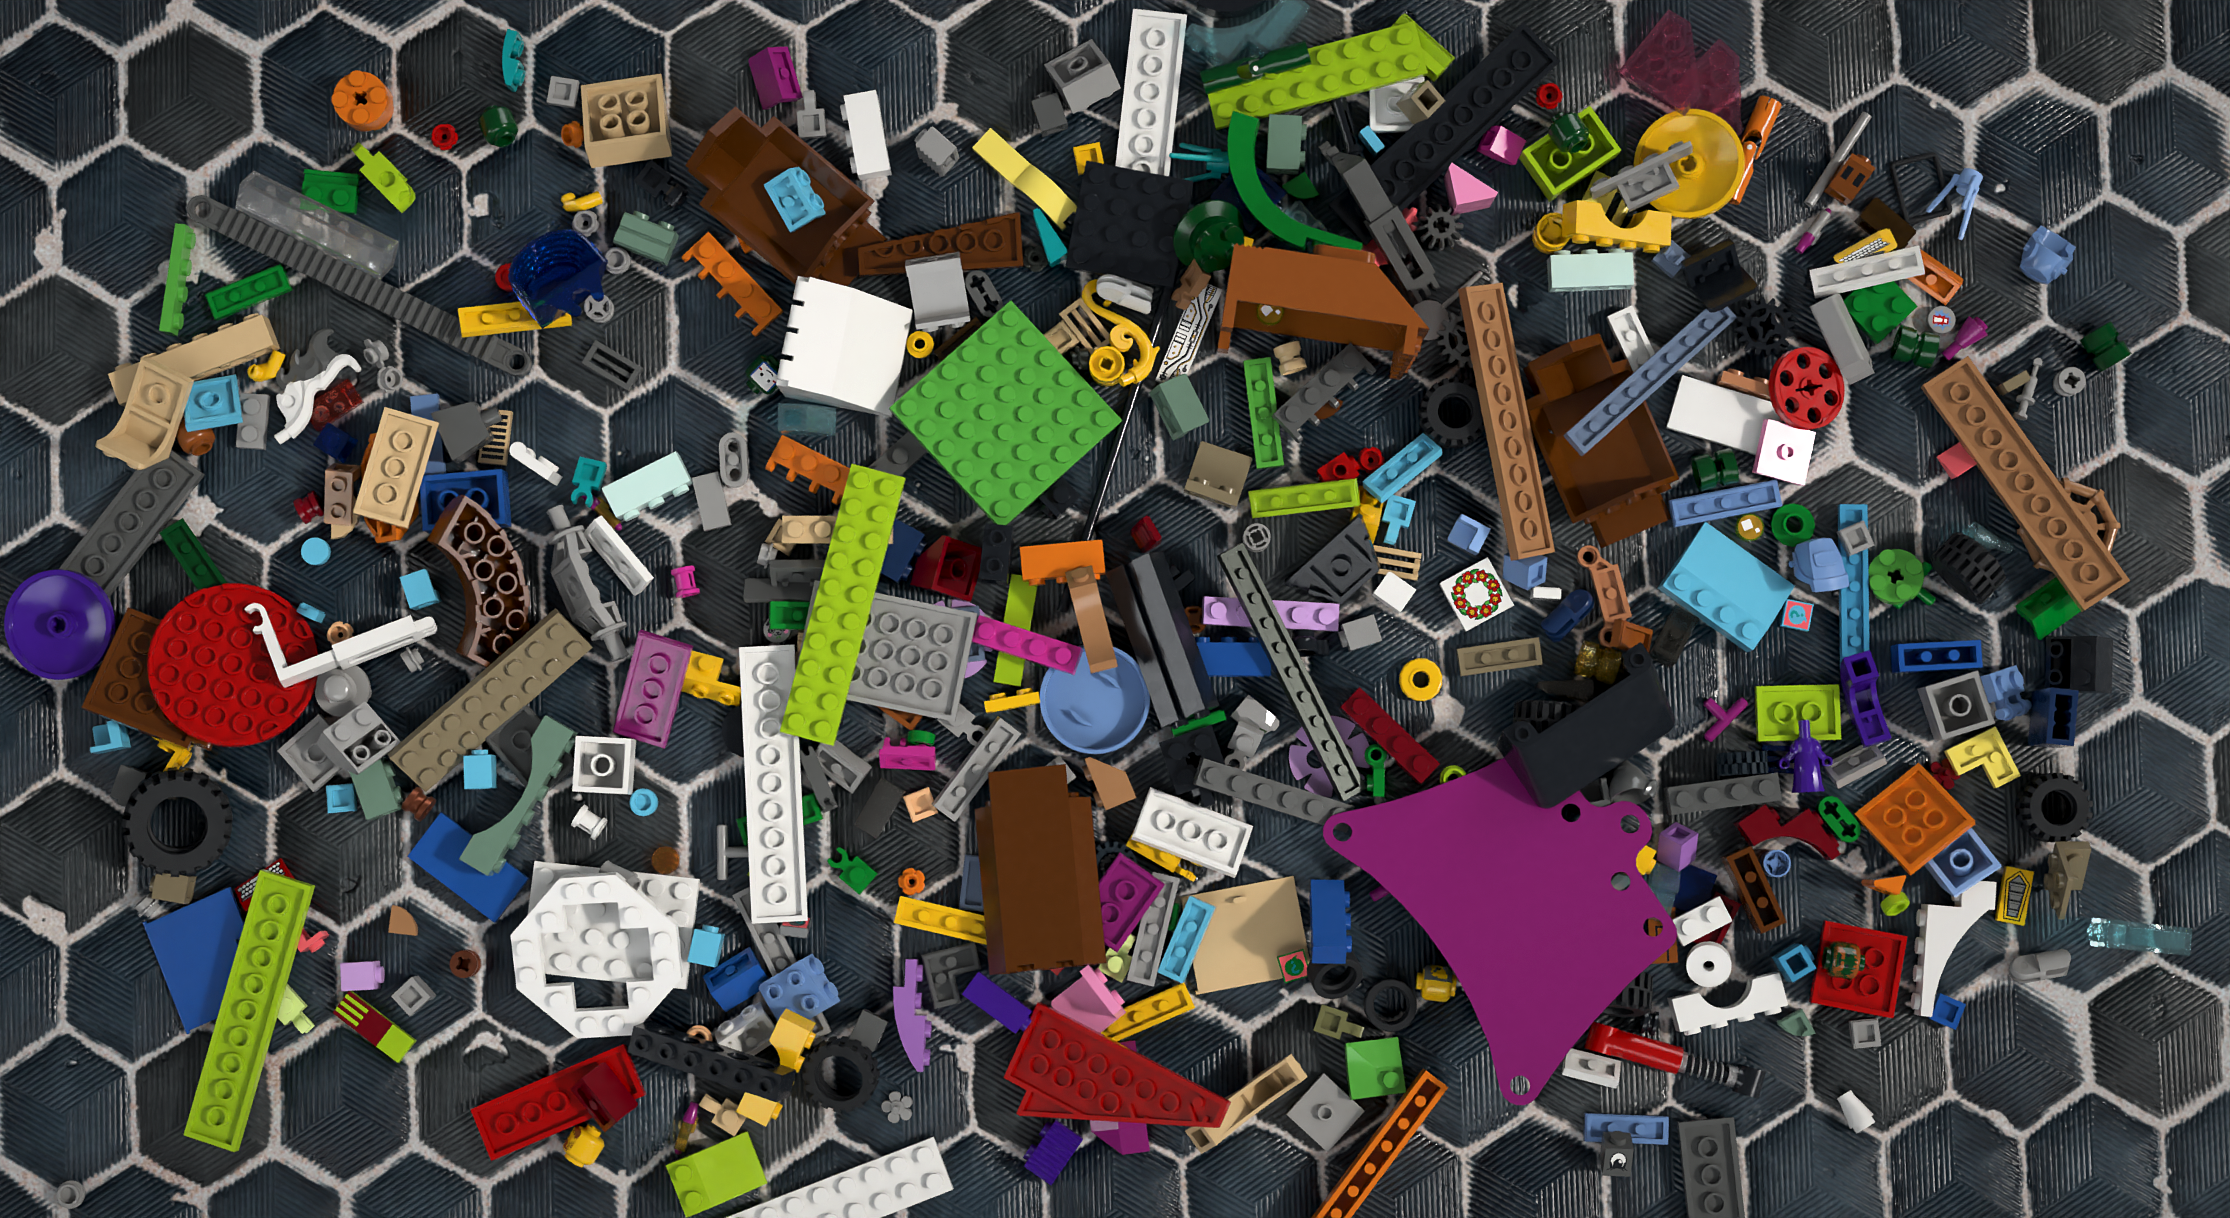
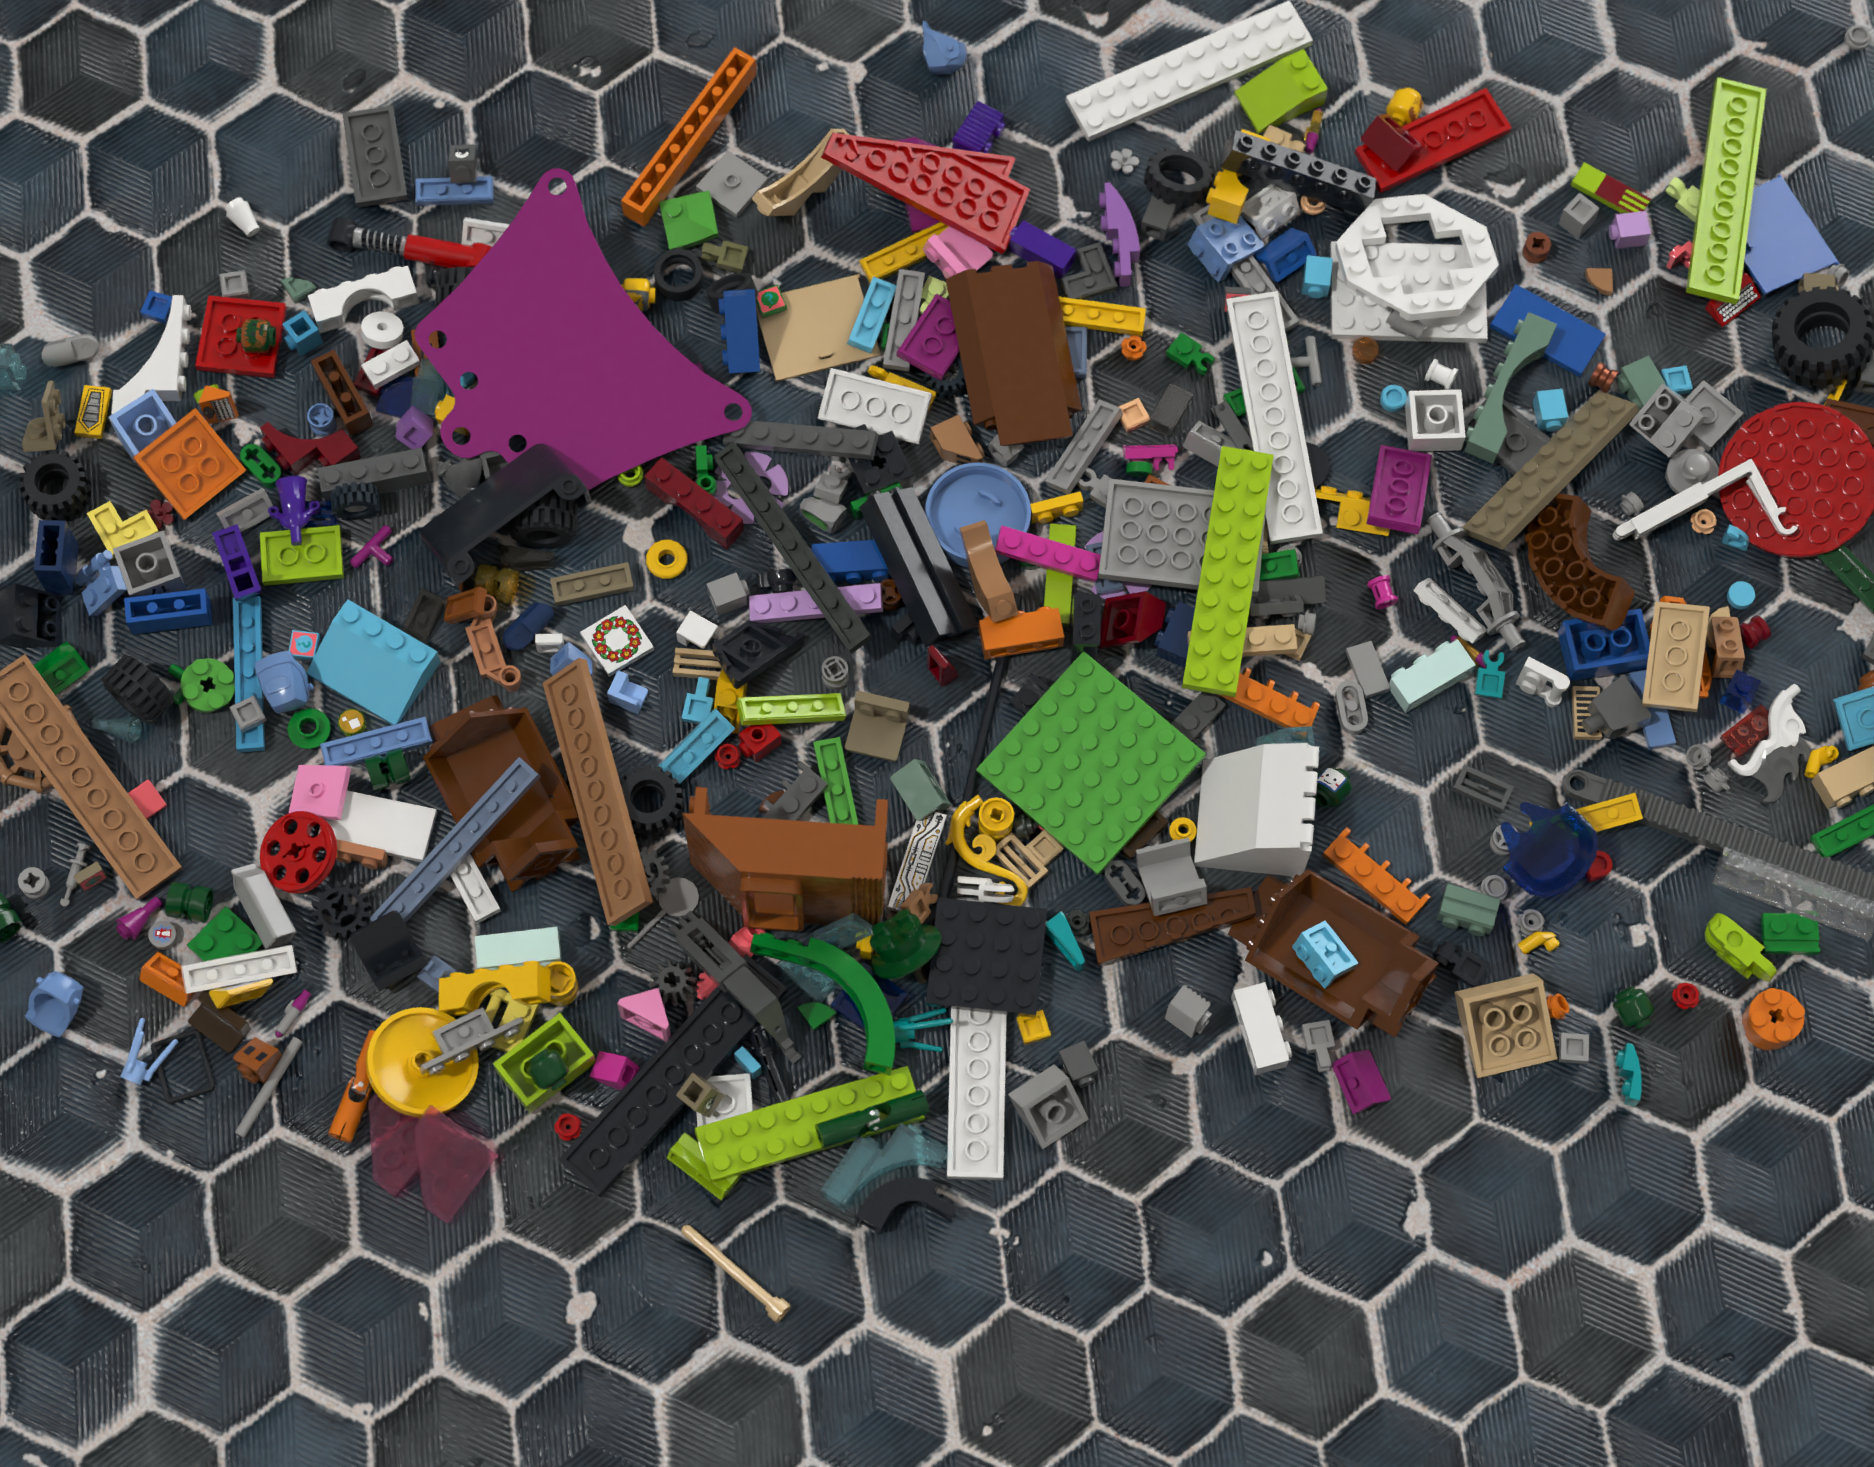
camera: 170 degrees right, 15 degrees down
light grey plate [236,393,270,450] -> none
medium azure panel [400,569,442,610] -> none
light yellow piece [972,128,1077,231] -> none
sand green brick [1265,114,1307,175] -> none

